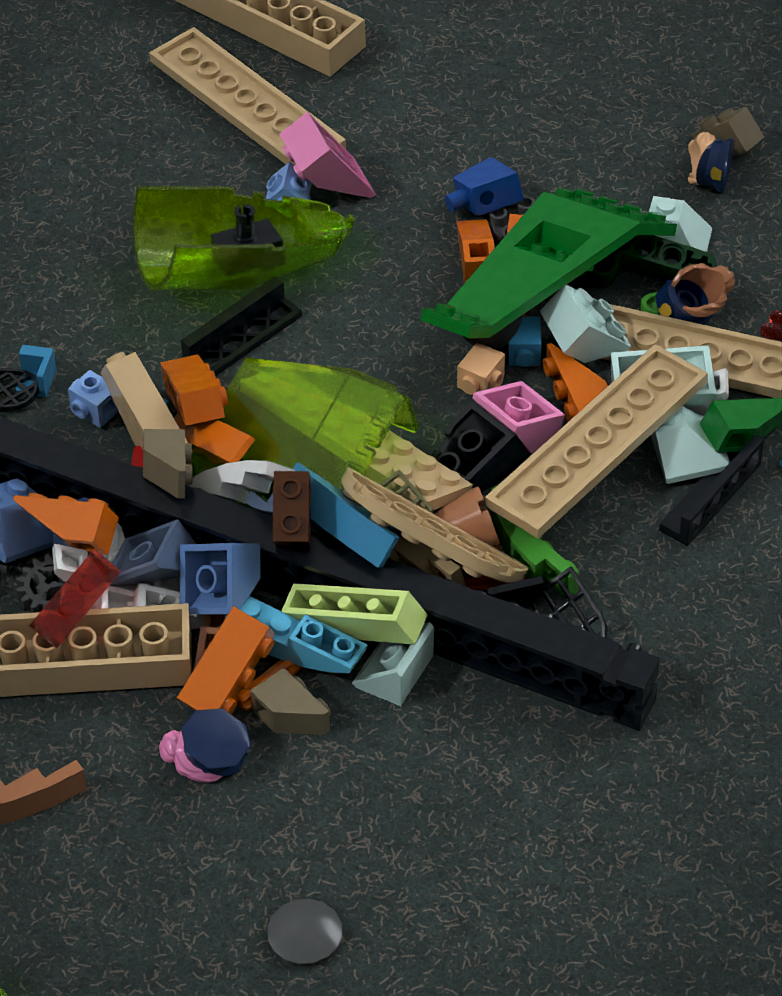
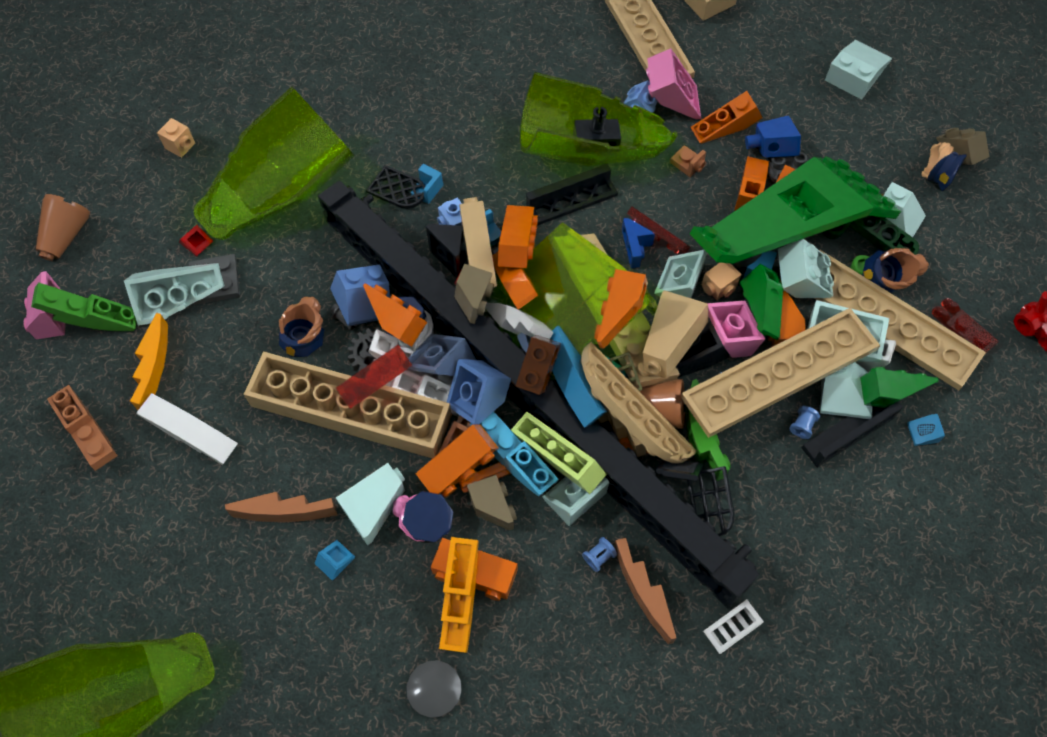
camera: 20 degrees right, 15 degrees up
none -> dark azure slope [315,540,355,580]
none -> light aqua slope [336,463,405,545]
none -> black slope [426,224,465,279]
none -> orange brick [431,538,518,601]
none -> light orange slope [439,537,479,653]
none -> medium blue bush [582,537,617,572]
none -> orange slope [594,269,648,349]
none -> nougat slope [614,538,676,644]
none -> blue slope [622,218,655,269]
none -> clear red plate [627,207,690,254]
none -> tan slope [643,290,708,379]
none -> light aqua slope [654,250,707,298]
none -> nougat bracket [670,145,707,177]
none -> orange slope [691,91,763,144]
none -> white slope [703,599,764,654]
none -> green slope [740,264,783,340]
none -> medium blue bush [789,406,820,439]
none -> light aqua slope [825,40,892,99]

